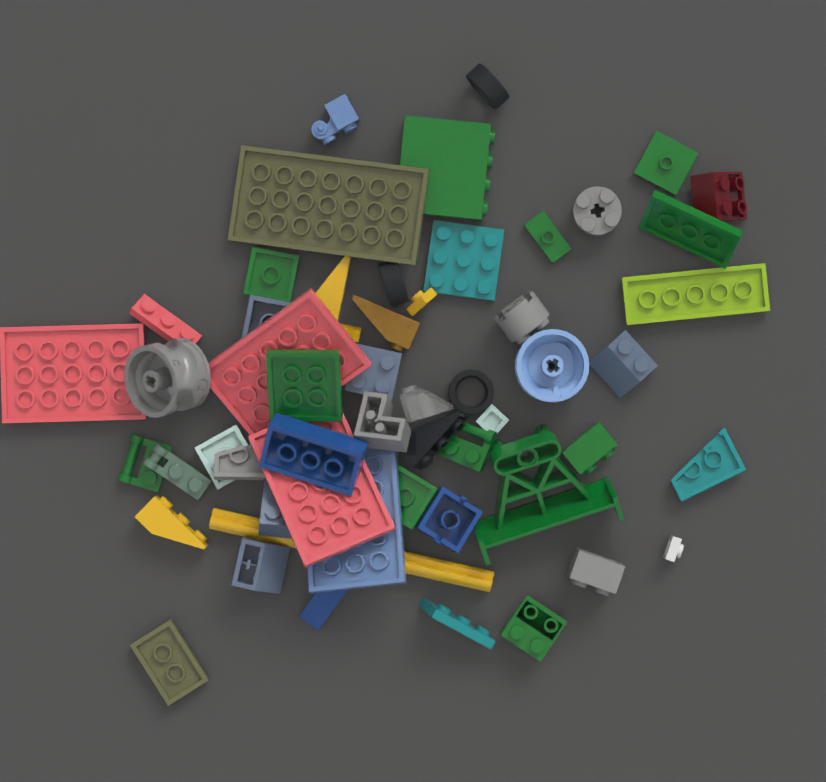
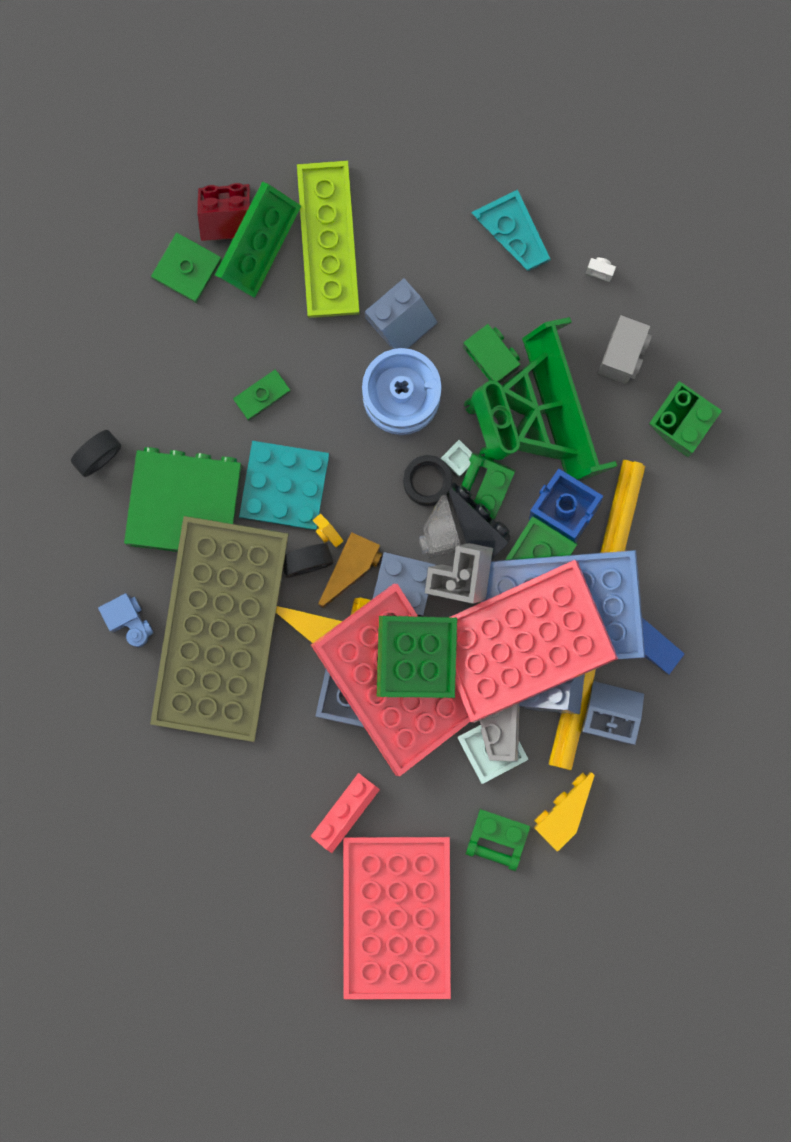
camera: 90 degrees left, 5 degrees down
light grey piece [124,338,211,418] -> none
olive plate [130,619,209,706] -> none
sand green plate [143,443,212,500] -> none
green plate [243,247,300,302] -> none
blue slope [259,413,369,496] -> none
teal wing [418,597,496,649] -> none
light grey brick [494,290,550,344] -> none
light grey brick [573,186,622,237] -> none

